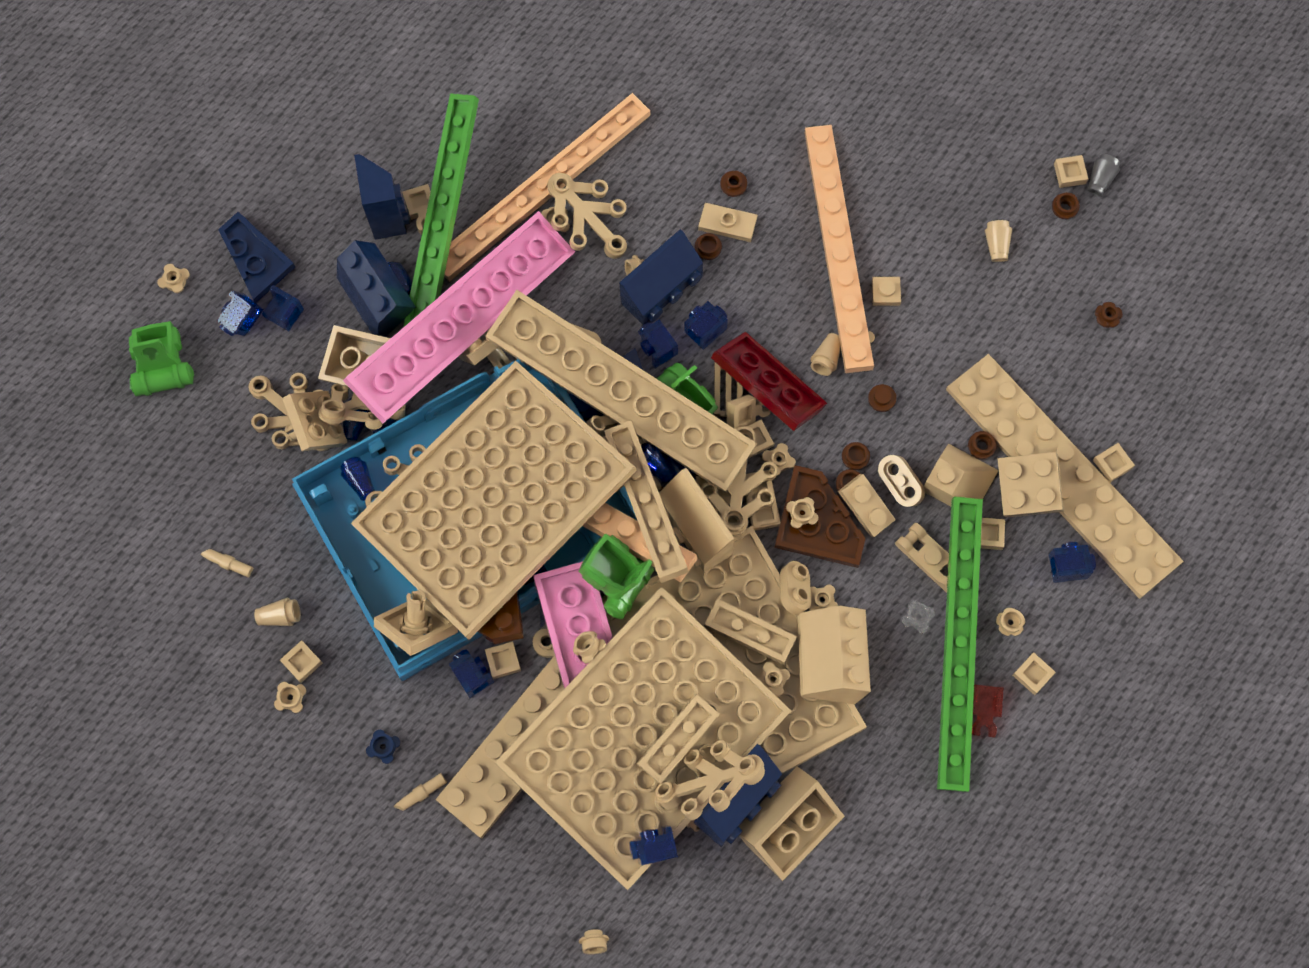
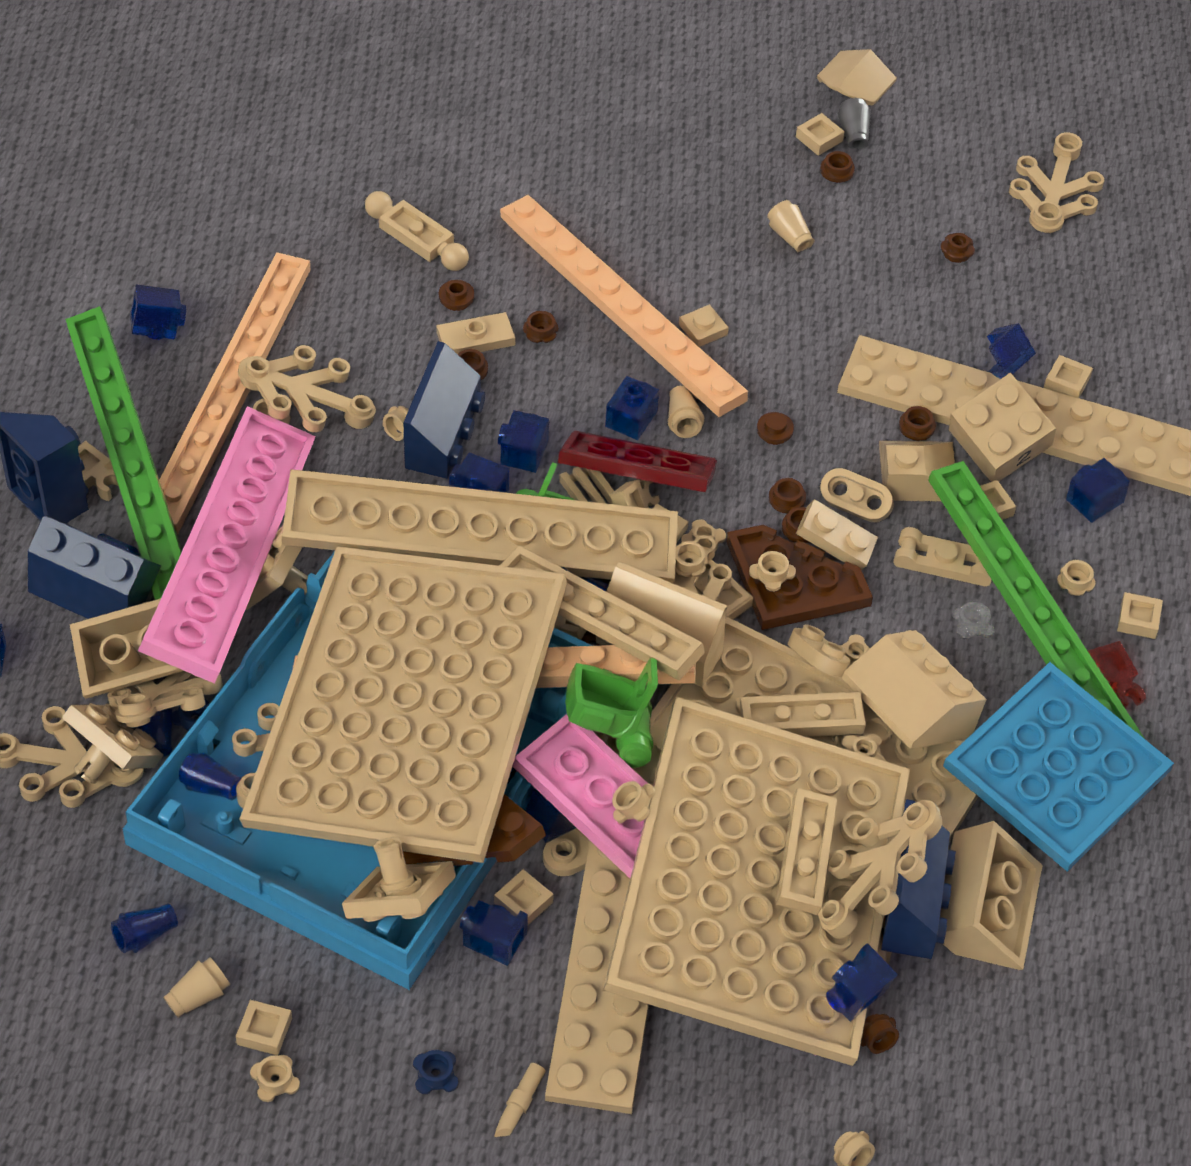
camera: 35 degrees left, 20 degrees down
tan piece [201,549,254,578] -> none
none -> clear blue cone [111,903,178,953]
none -> clear blue brick [130,284,186,340]
none -> tan plate [365,191,469,271]
none -> reddish brown plate [523,311,559,343]
none -> clear blue brick [605,376,659,440]
none -> tan plate [675,541,708,577]
none -> tan slope [817,49,897,105]
none -> reddish brown plate [860,1014,899,1054]
none -> dark azure plate [943,662,1174,872]
none -> clear blue panel [987,323,1036,379]
none -> tan plant [1009,132,1104,233]

